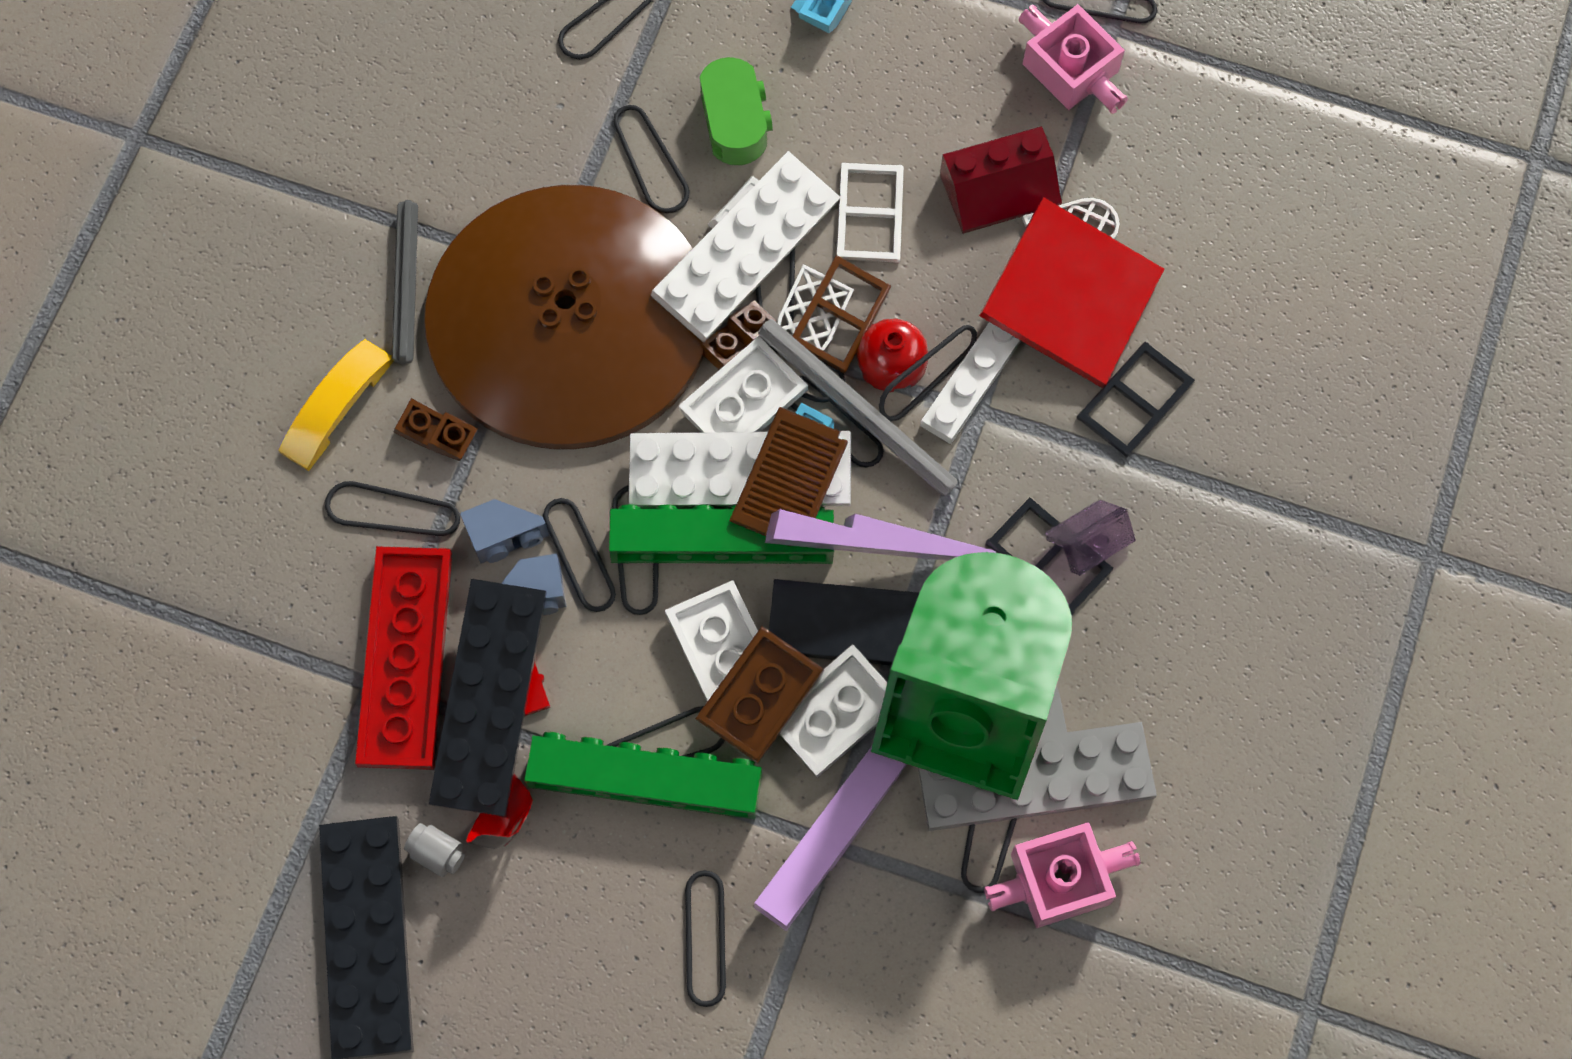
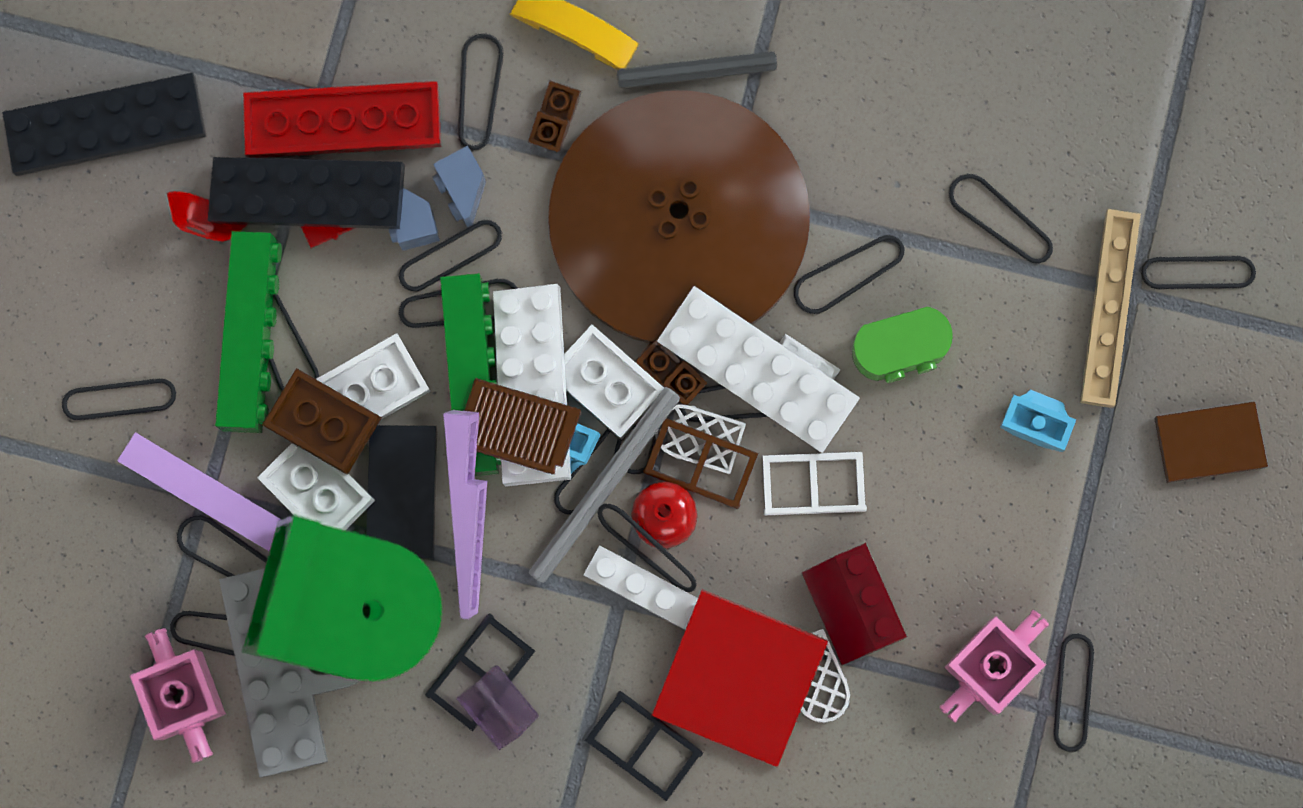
camera: 90 degrees right, 10 degrees up
light grey brick [404,823,465,877] -> none
none -> black piece [177,515,267,577]

